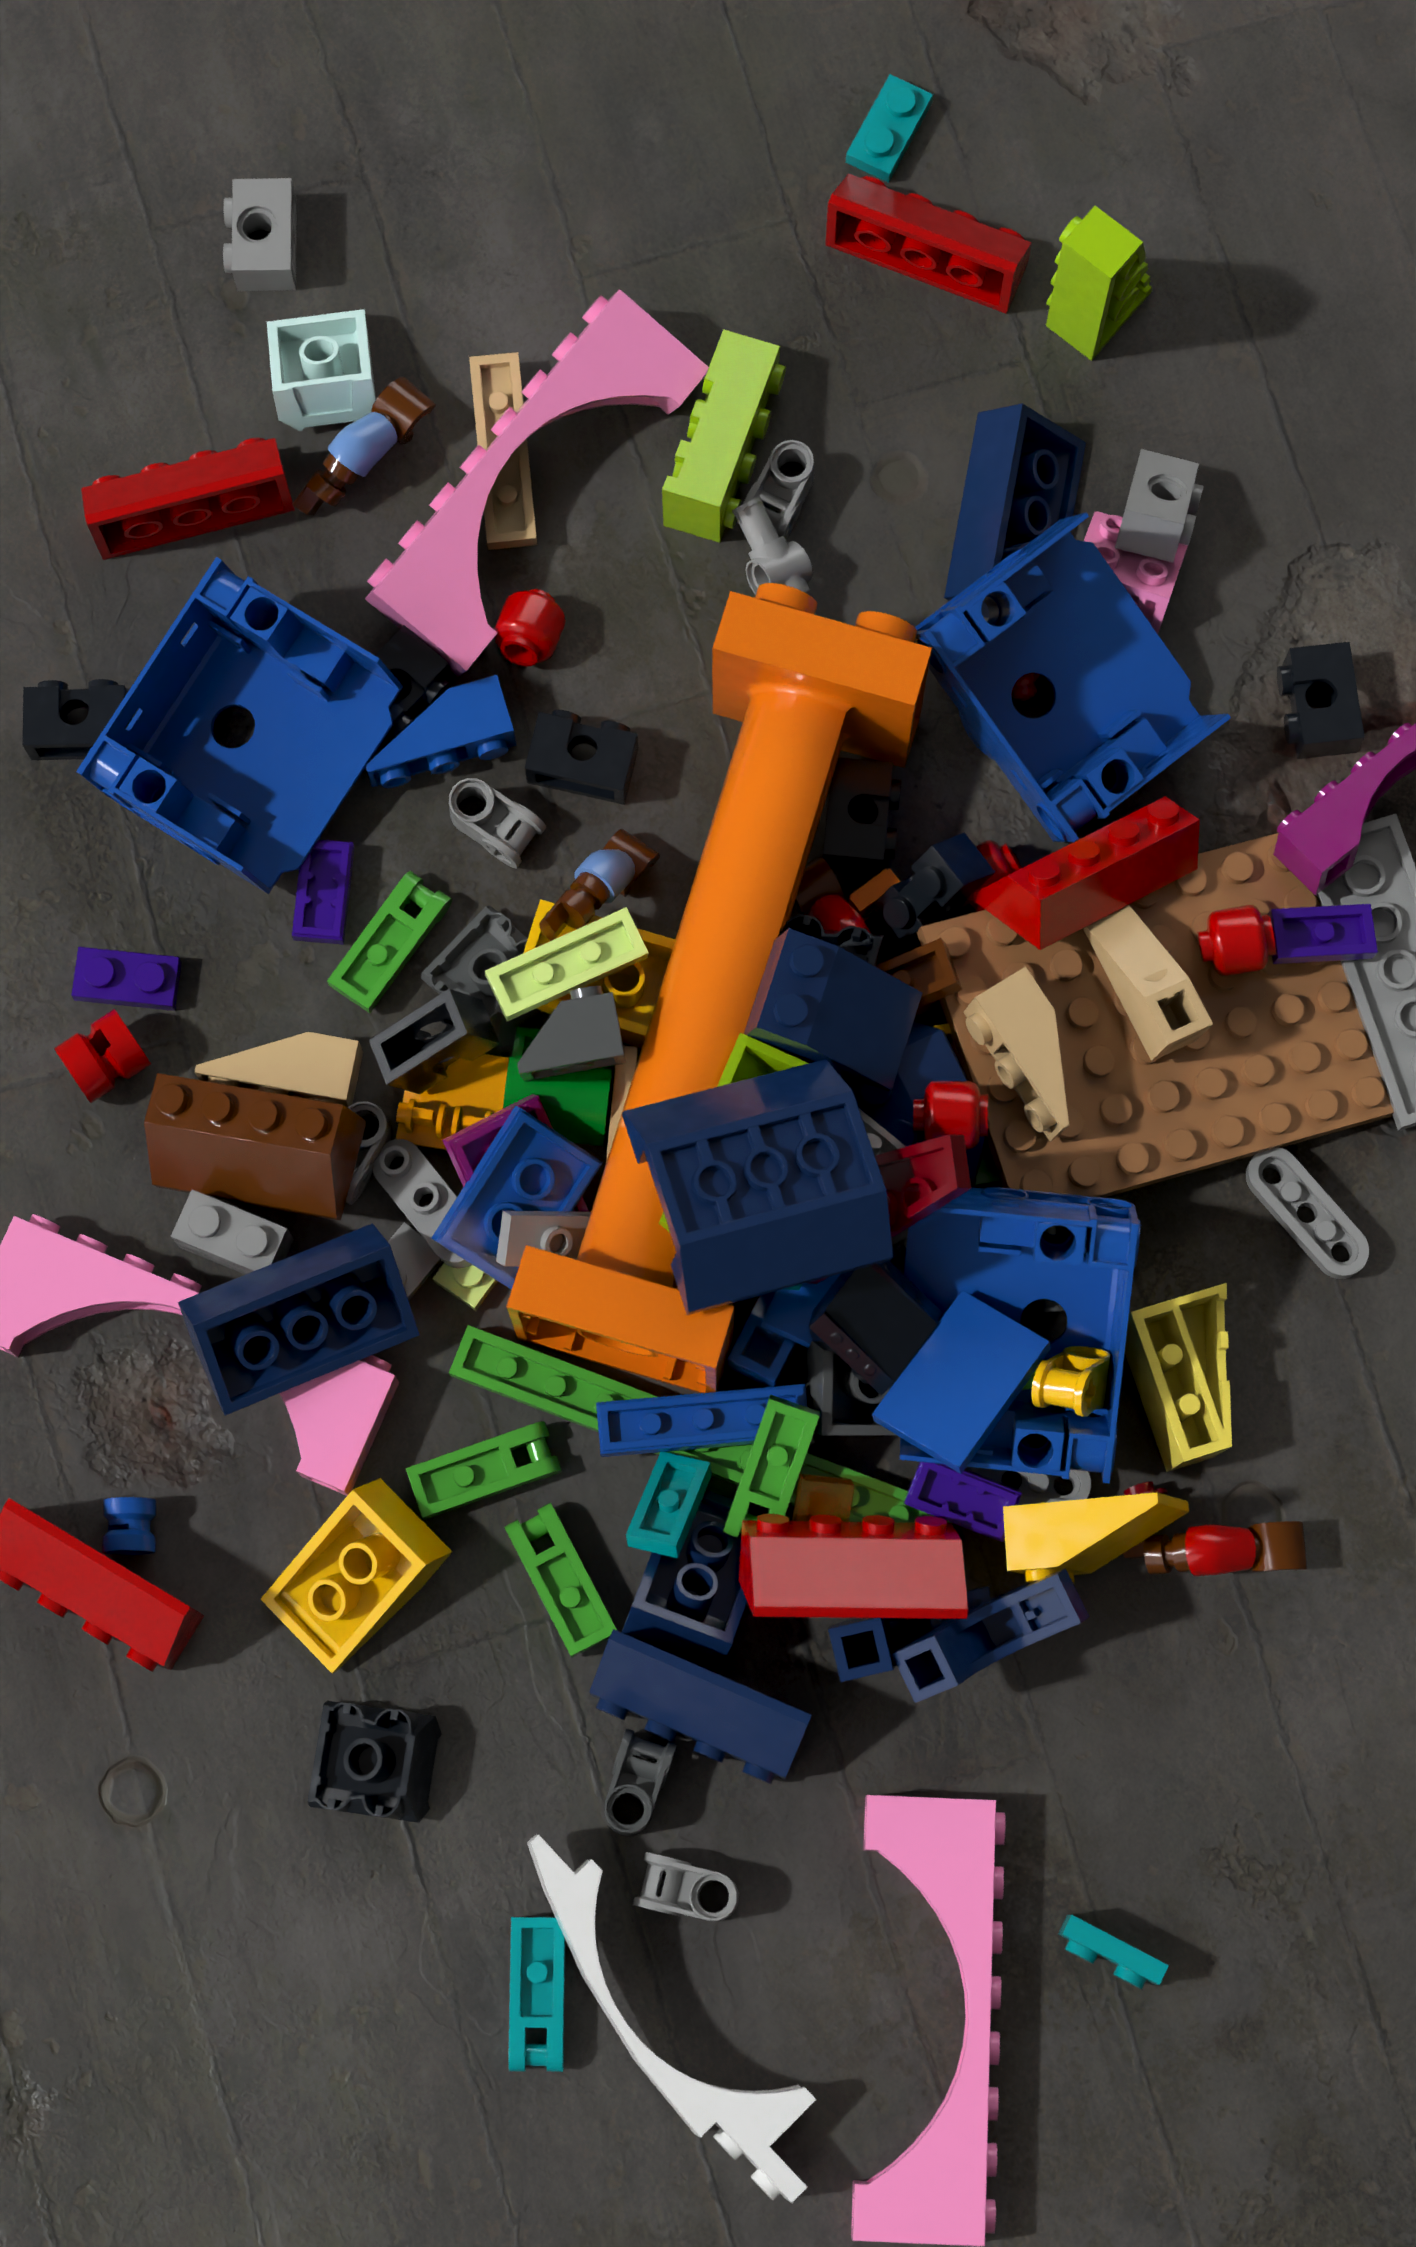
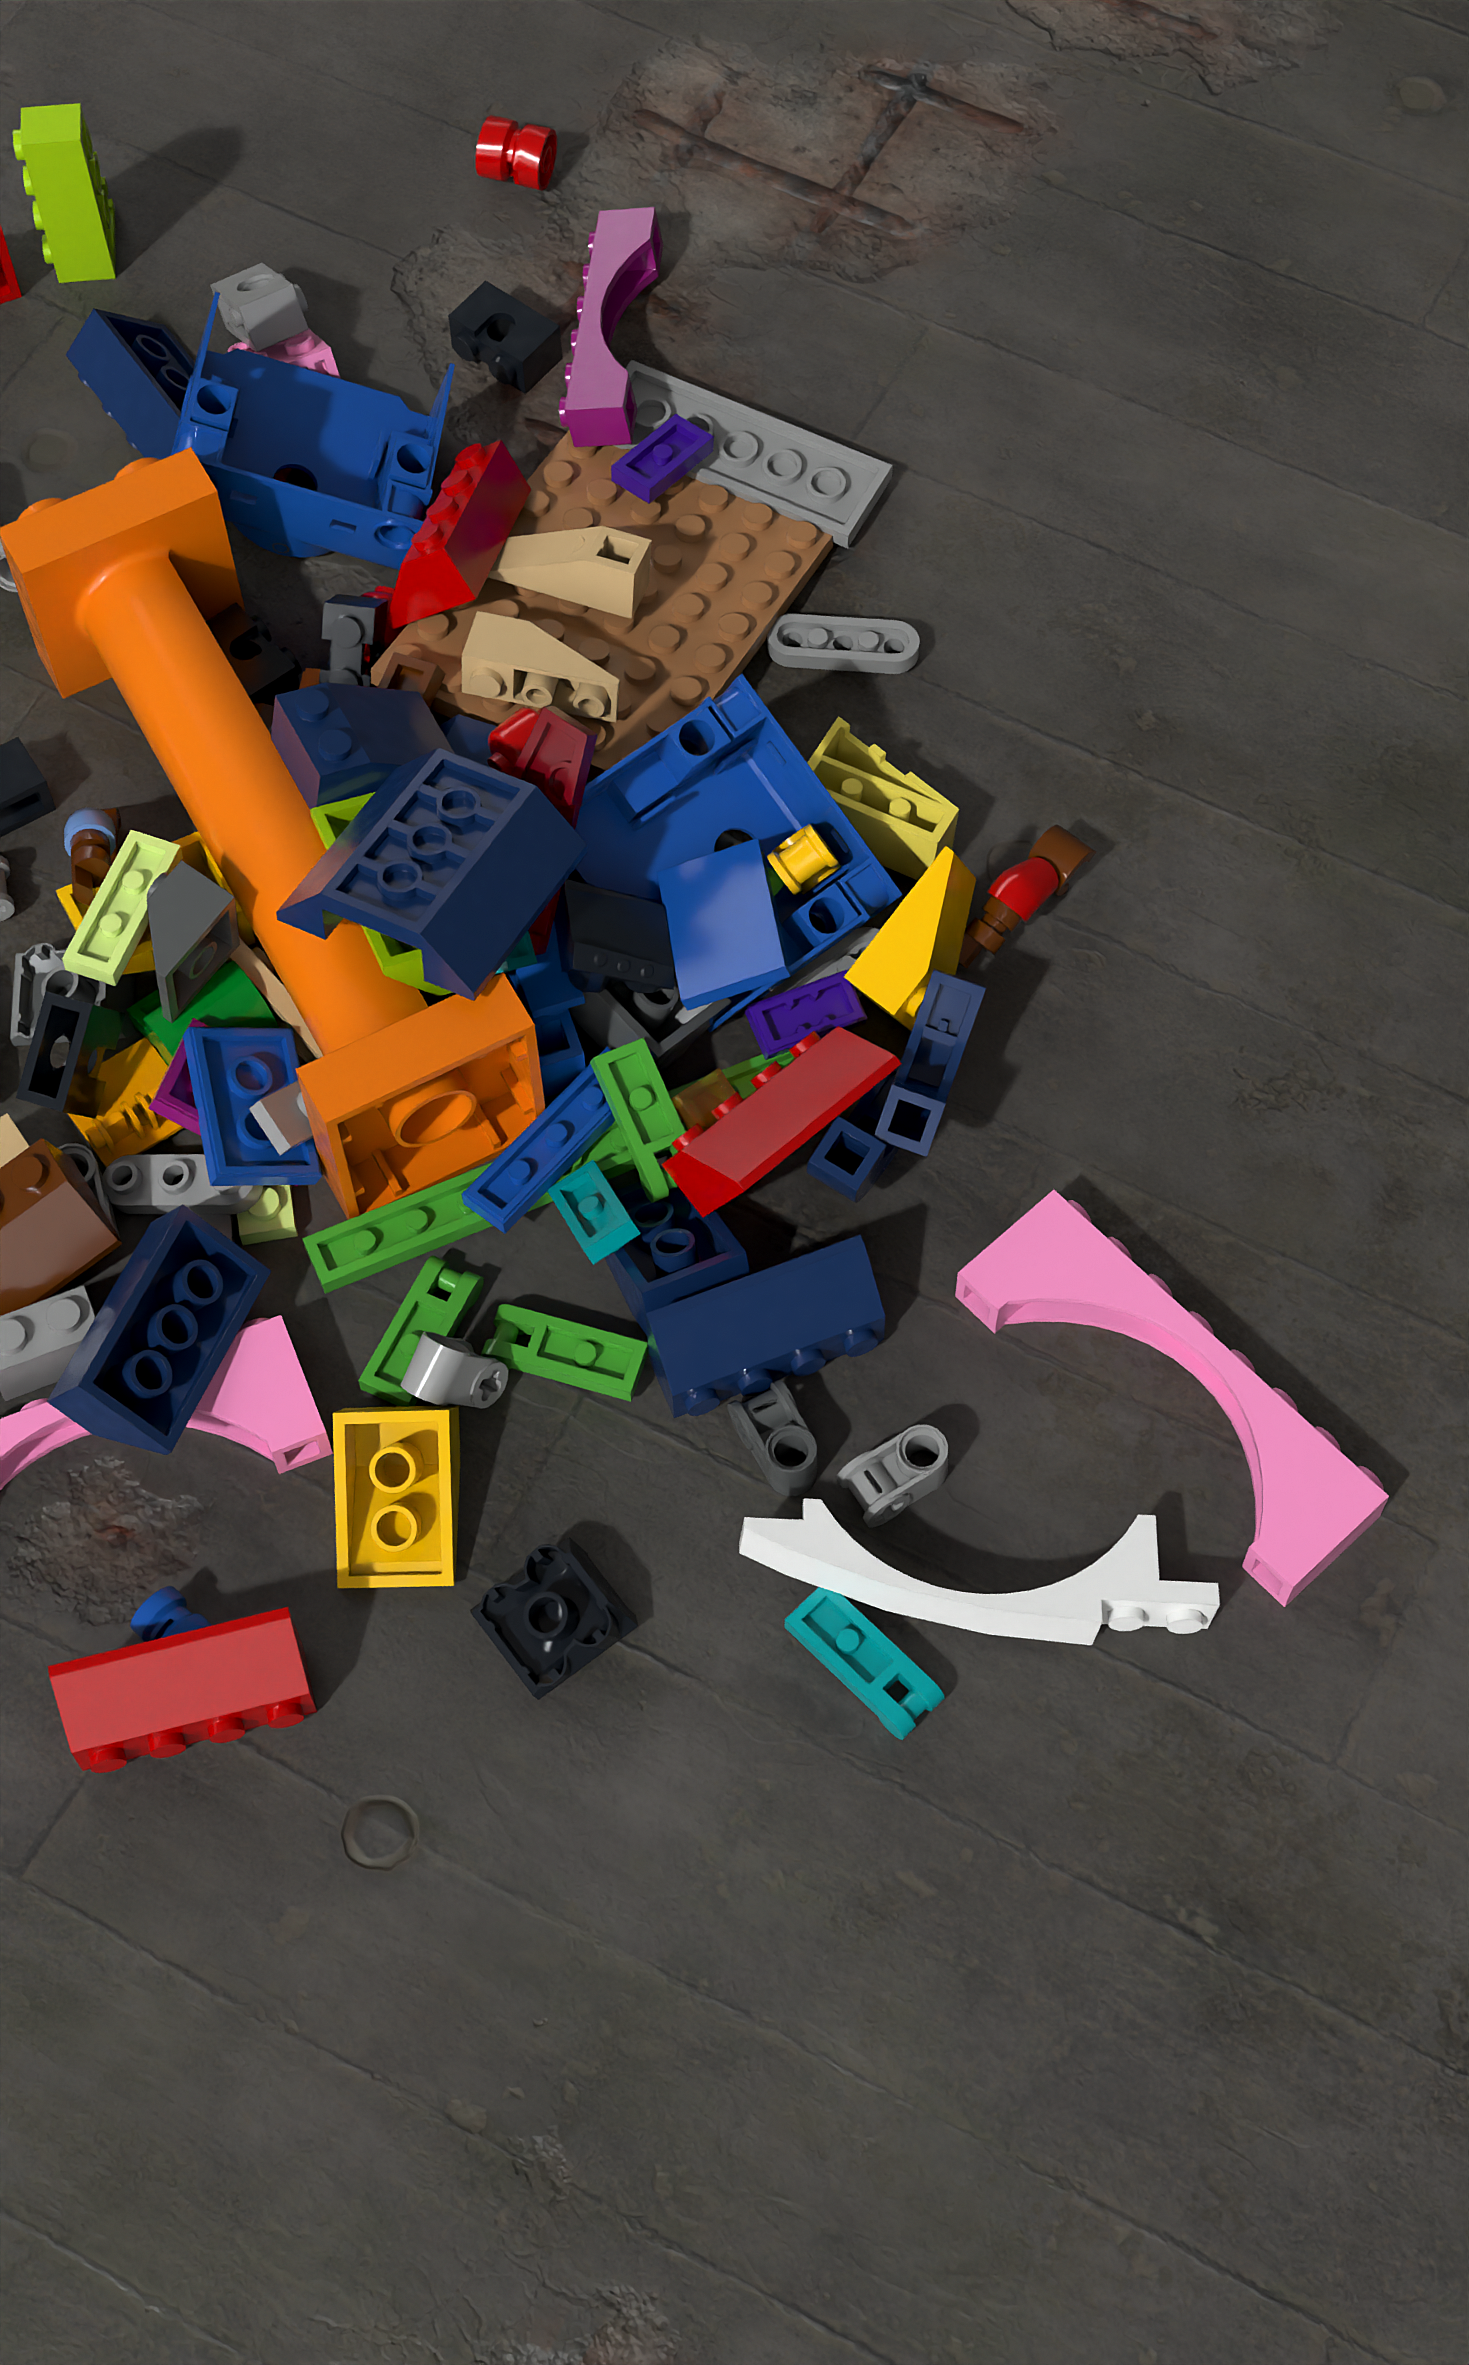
camera: 45 degrees left, 15 degrees down
teal plate [1058,1915,1169,1989] -> none
red head [1198,905,1276,976] -> none
none -> light grey piece [401,1331,508,1409]

